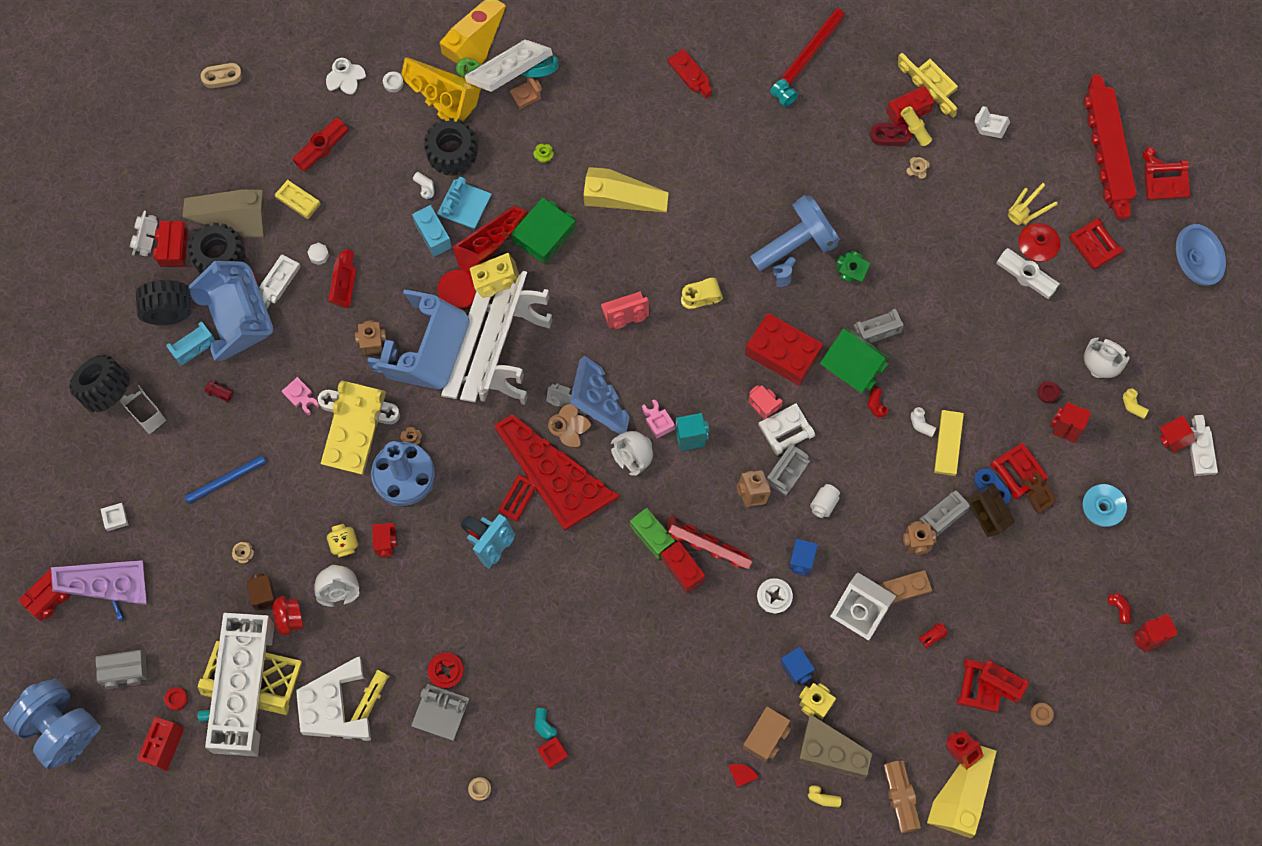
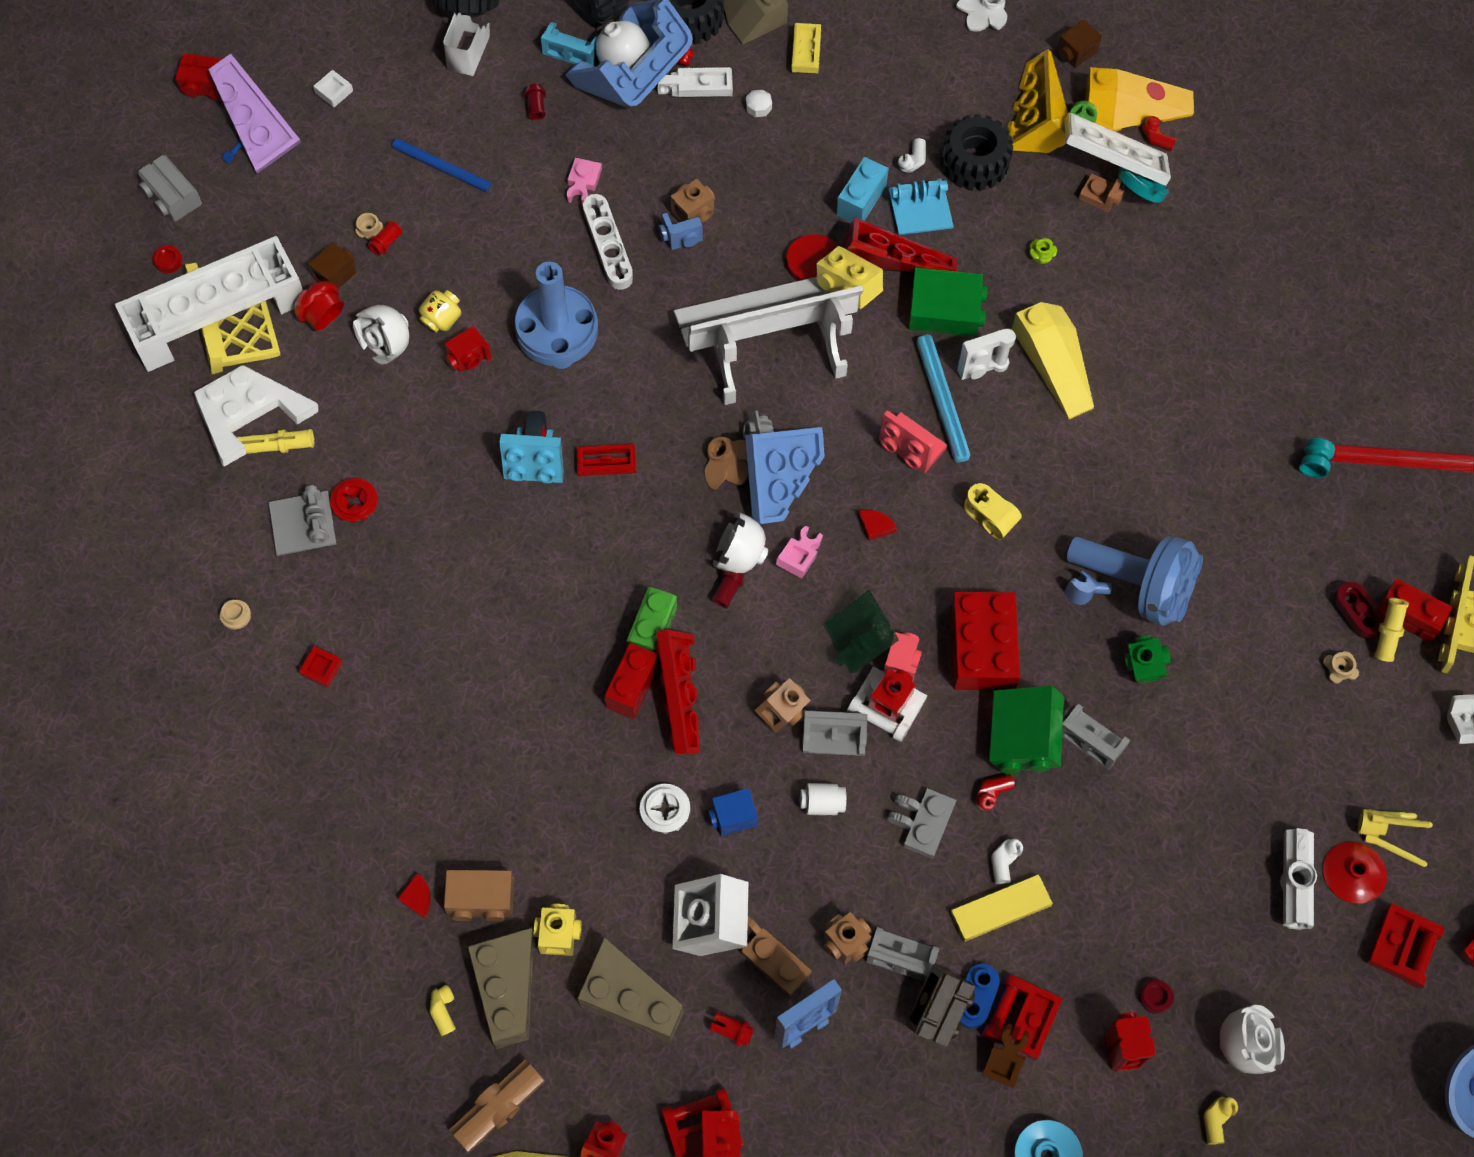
camera: 55 degrees right, 5 degrees down
medium blue piece [3,678,101,770] -> none
red hinge [137,717,184,771] -> none
red piece [292,118,349,172] -> none
light yellow hinge [321,381,386,475] -> none
red hinge [328,249,357,308] -> none
medium blue windscreen [376,289,470,389] -> none
white tile [383,72,404,92] -> none
medium nougat plate [400,427,422,446] -> none
red wing [494,414,620,532] -> none
teal arm [534,708,557,739] -> none
red hinge [667,49,712,99] -> none
teal brick [676,413,709,451] -> none
blue brick [780,647,815,685] -> none
none -> red pin [368,220,403,256]
none -> dark tan wedge [578,938,683,1044]
none -> white cylinder [596,21,651,69]
none -> dark red pin [711,571,744,609]
none -> medium blue tile [774,979,842,1049]
none -> clear green hinge [823,590,899,675]
none -> red tile [859,510,897,541]
none -> red brick [868,669,916,722]
none -> light grey hinge [887,788,957,859]
none -> medium azure axle [917,334,970,463]
none -> white plate [957,329,1016,380]
none -> reddish brown brick [1057,19,1102,68]
none -> red arm [1142,116,1177,151]

